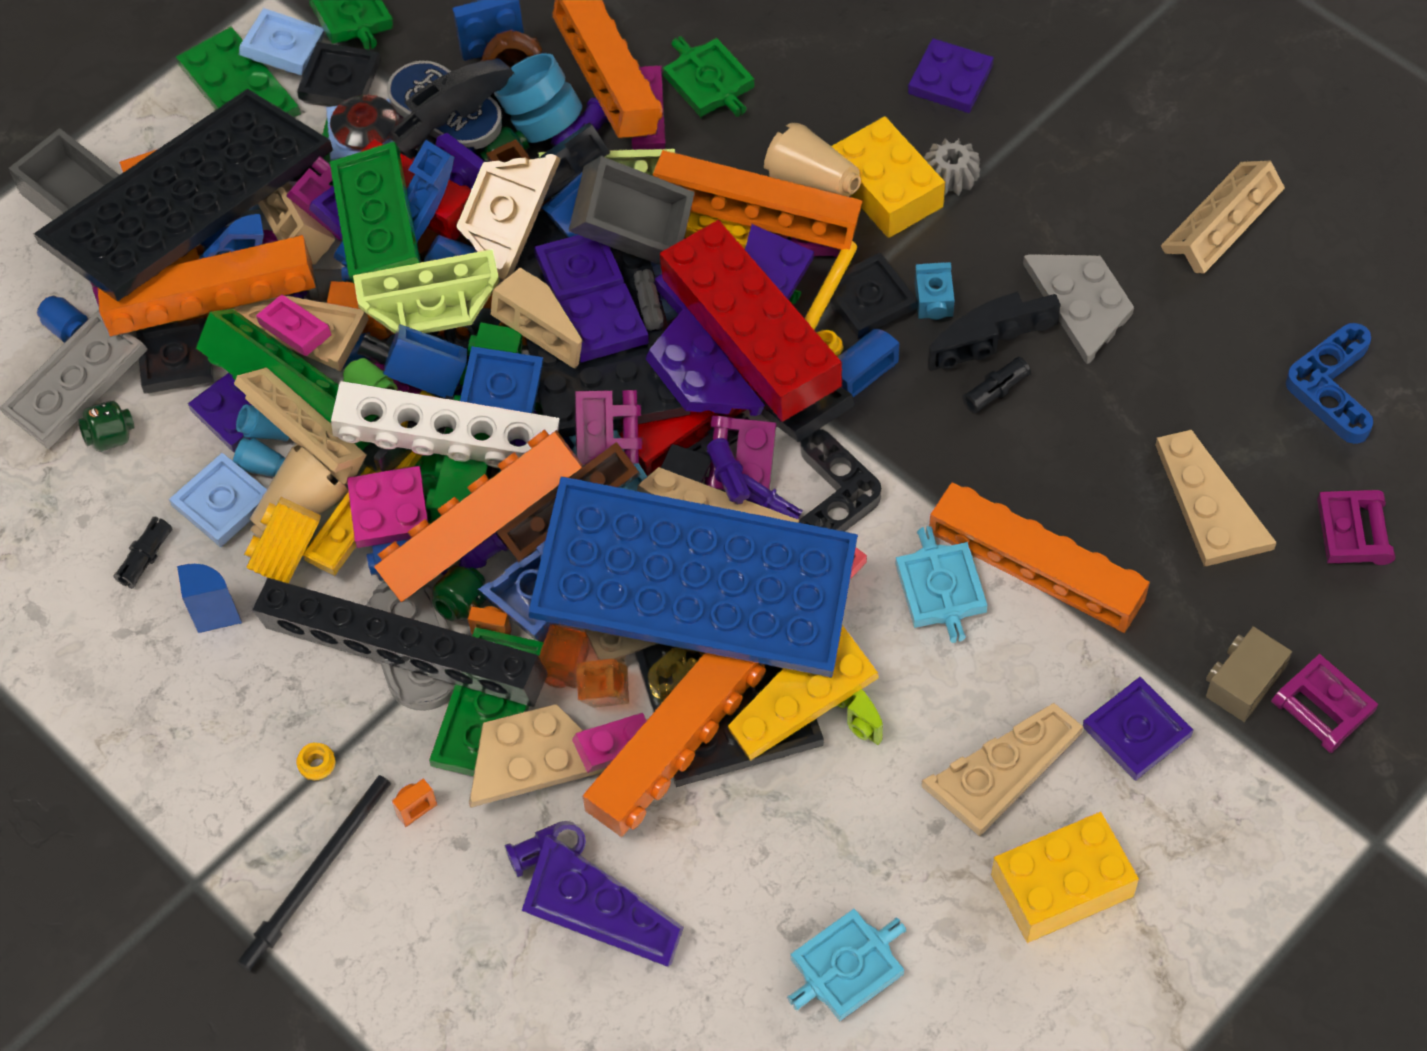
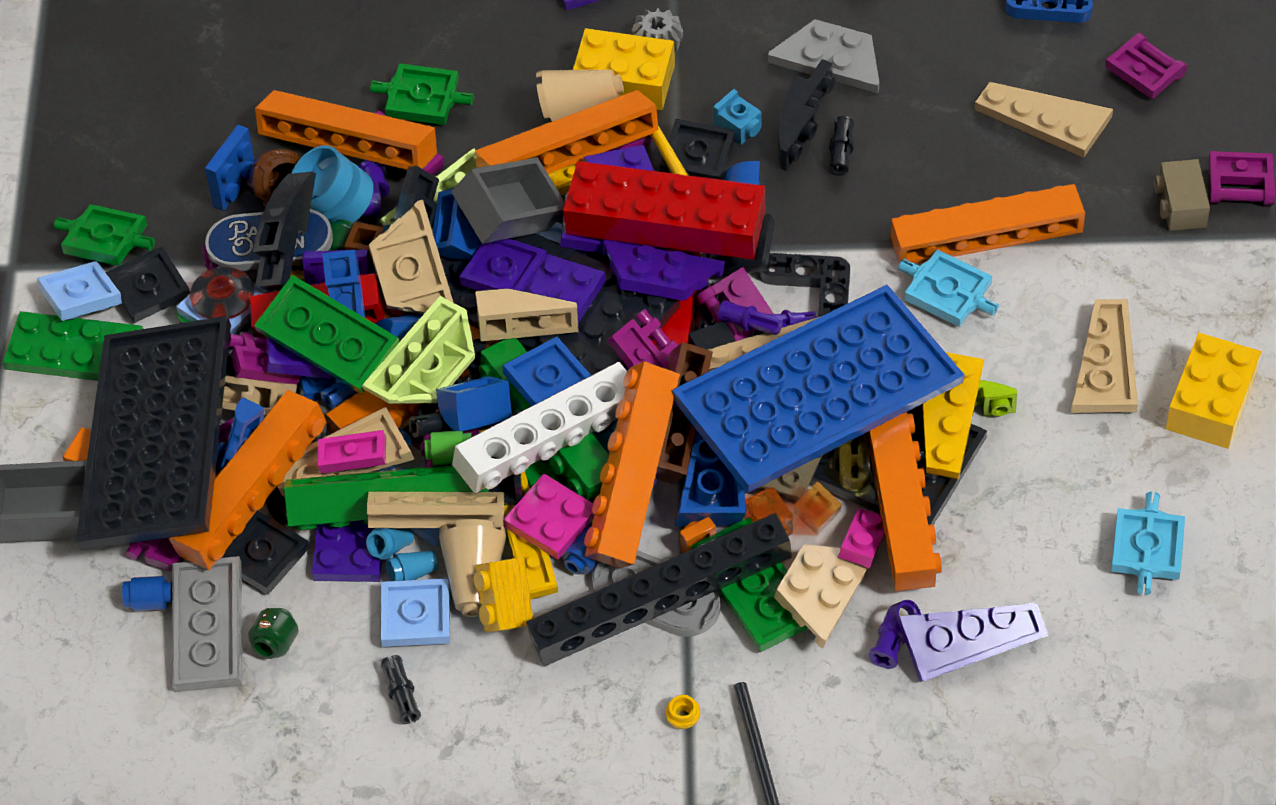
camera: 45 degrees left, 5 degrees down
blue brick [177,563,242,633] -> none
orange plate [392,778,437,827] -> none
dark green head [432,566,486,621] -> none
dark grey axle [634,269,664,331] -> none
dark purple plate [1082,677,1194,781] -> none

